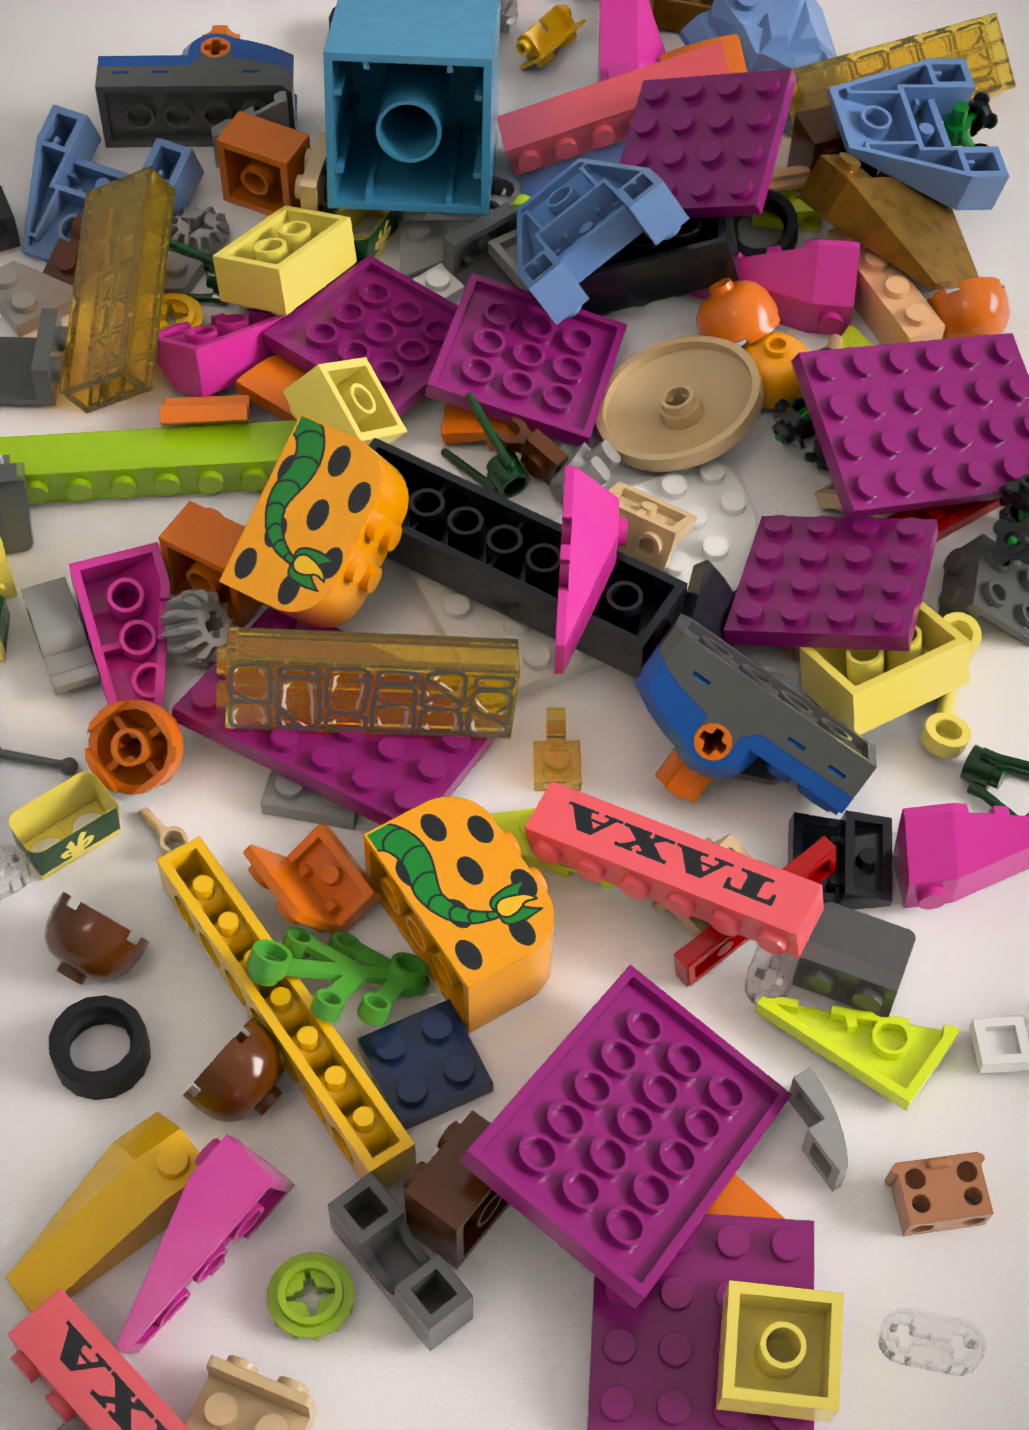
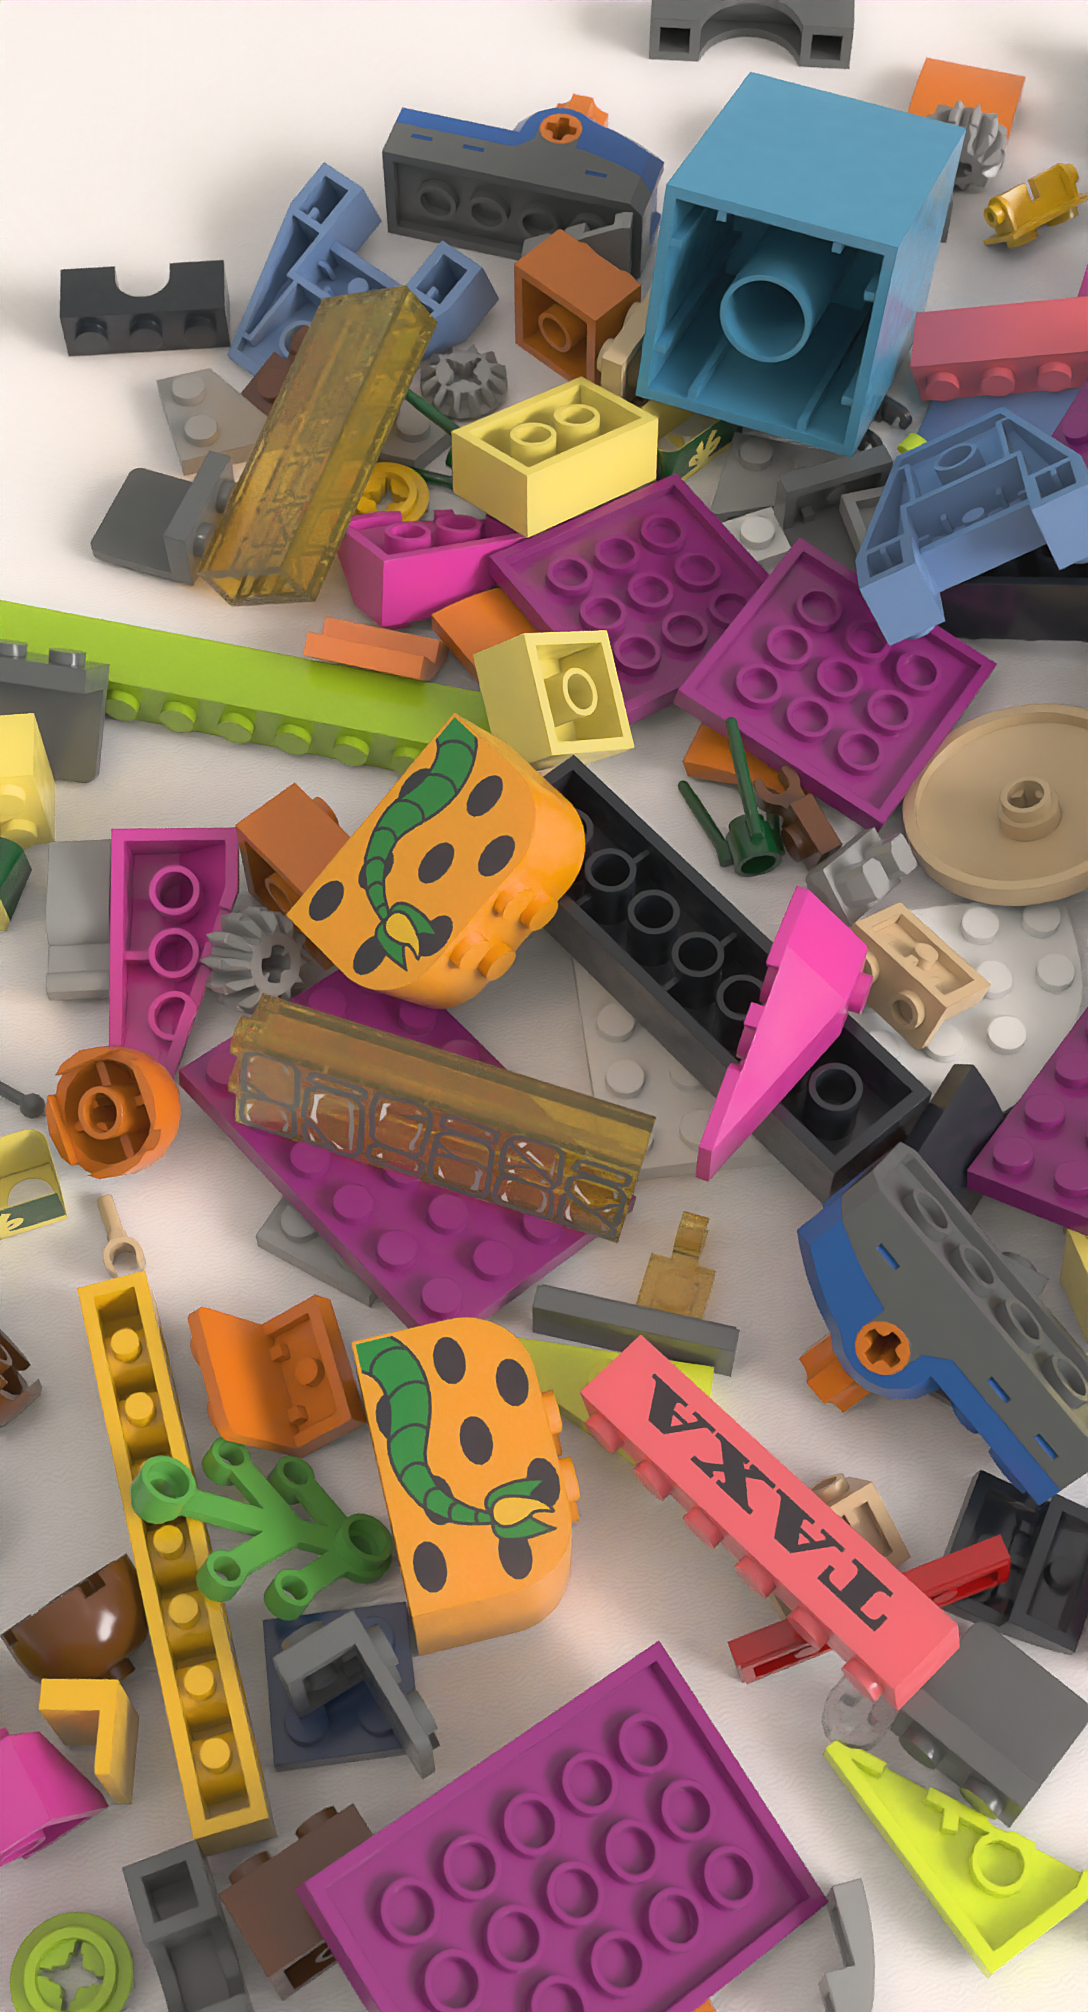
camera: 20 degrees right, 5 degrees up
none -> yellow panel [38,1679,140,1804]
none -> dark grey bracket [272,1609,440,1780]
none -> dark grey tile [532,1284,740,1377]

